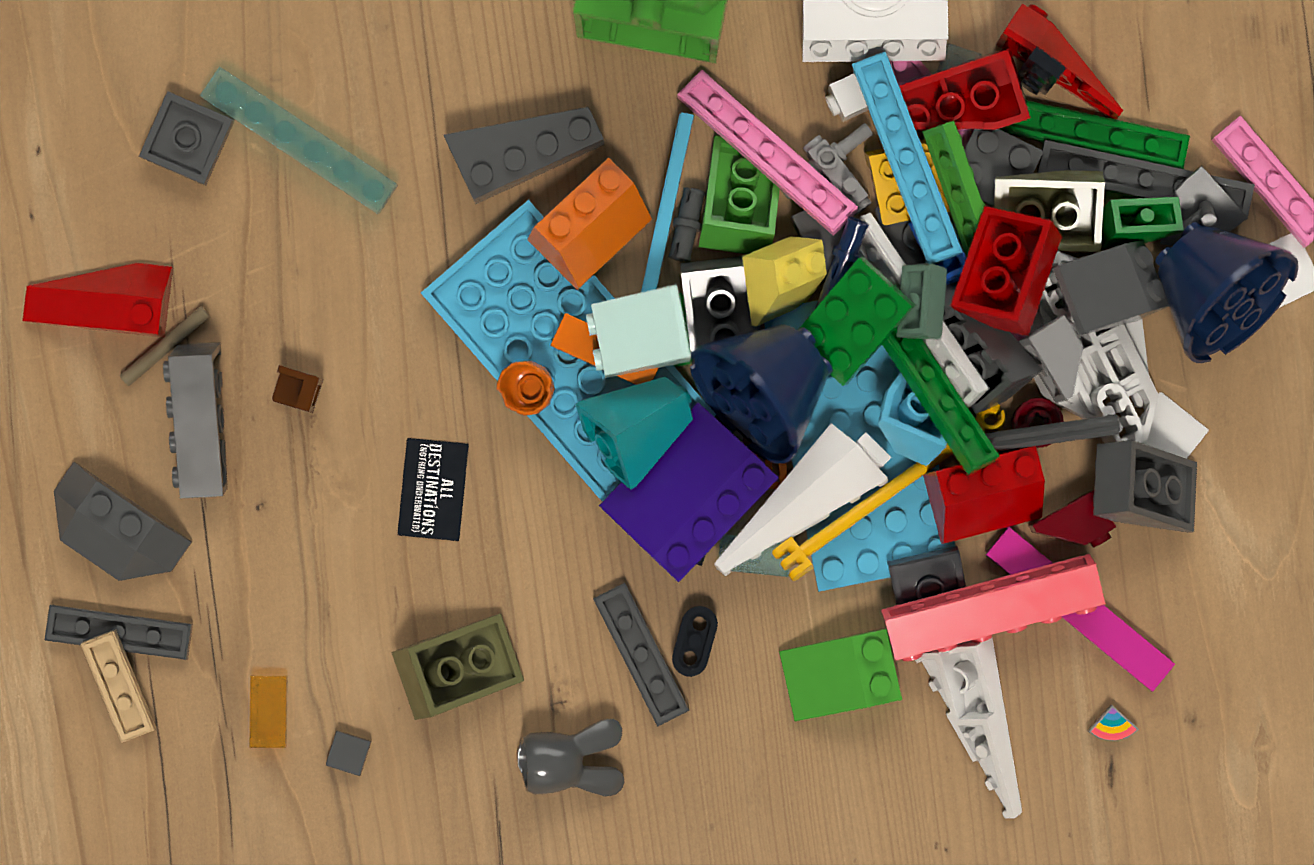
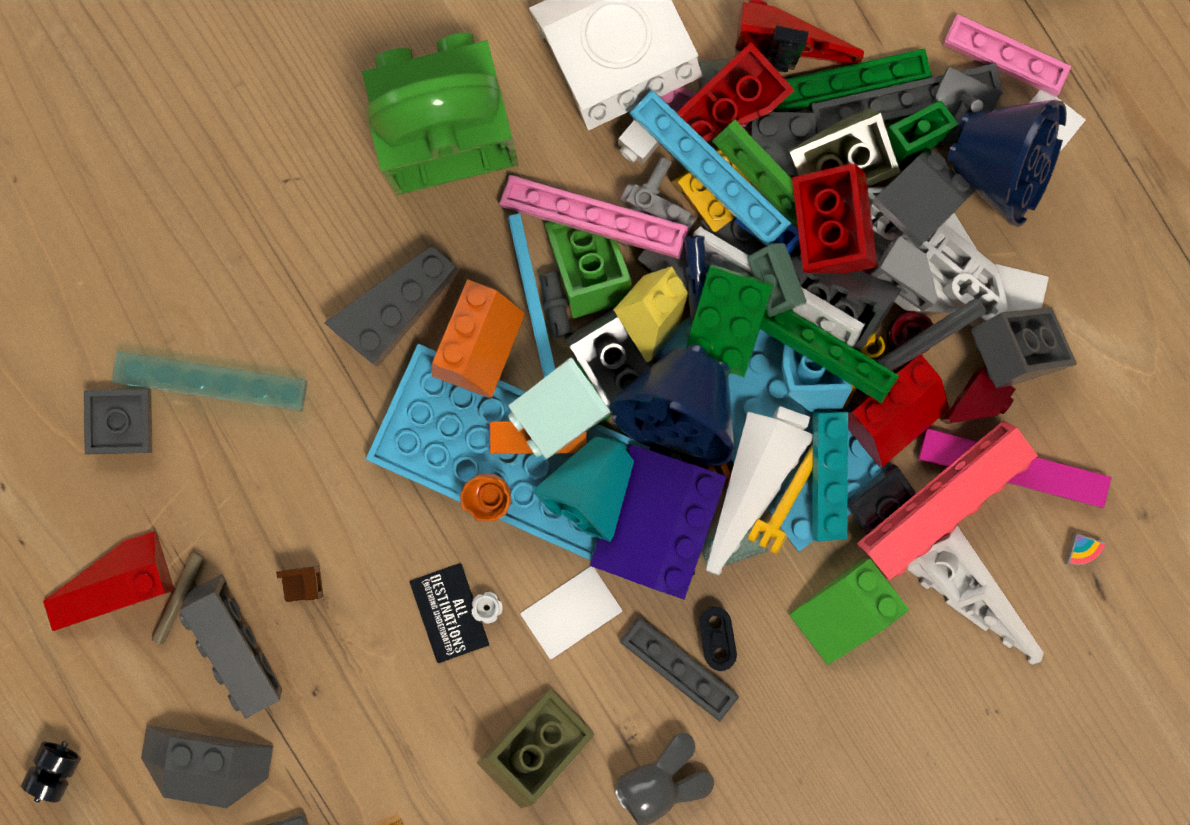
camera: 30 degrees left, 0 degrees up
none -> white plate [472,592,503,624]
none -> white sticker [521,566,622,659]
none -> teal plate [812,411,848,542]

